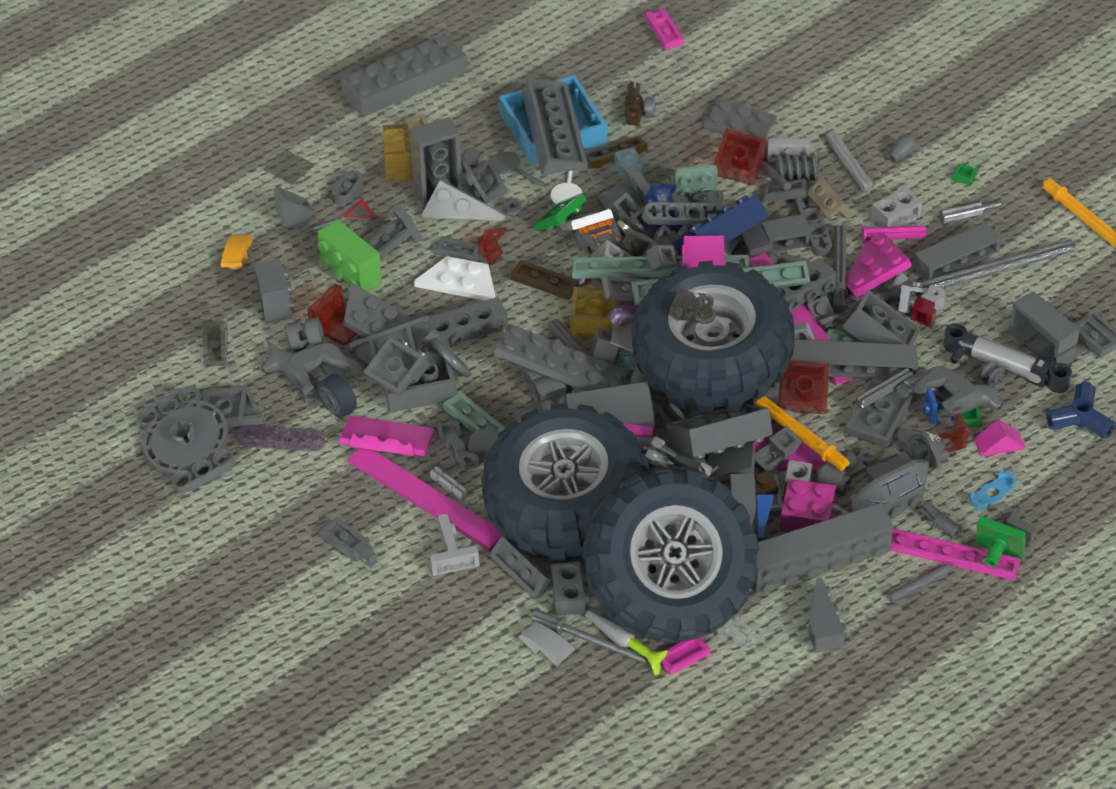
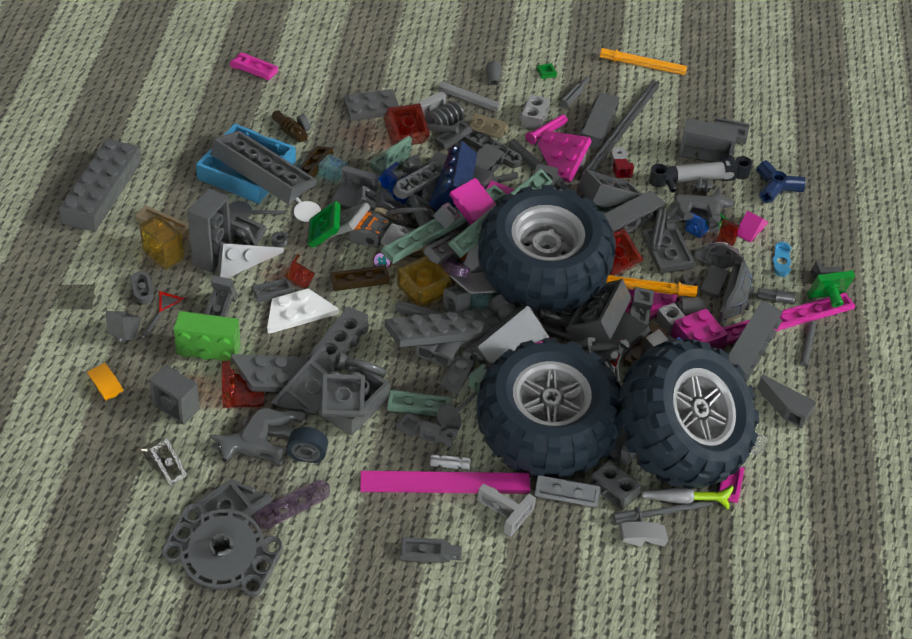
camera: 45 degrees left, 0 degrees up
dark grey wheel [287,317,325,351] -> none
dark pink piece [340,416,435,456] -> none
clear smoke piece [669,290,716,324] -> none
bracket [898,281,929,313] -> none

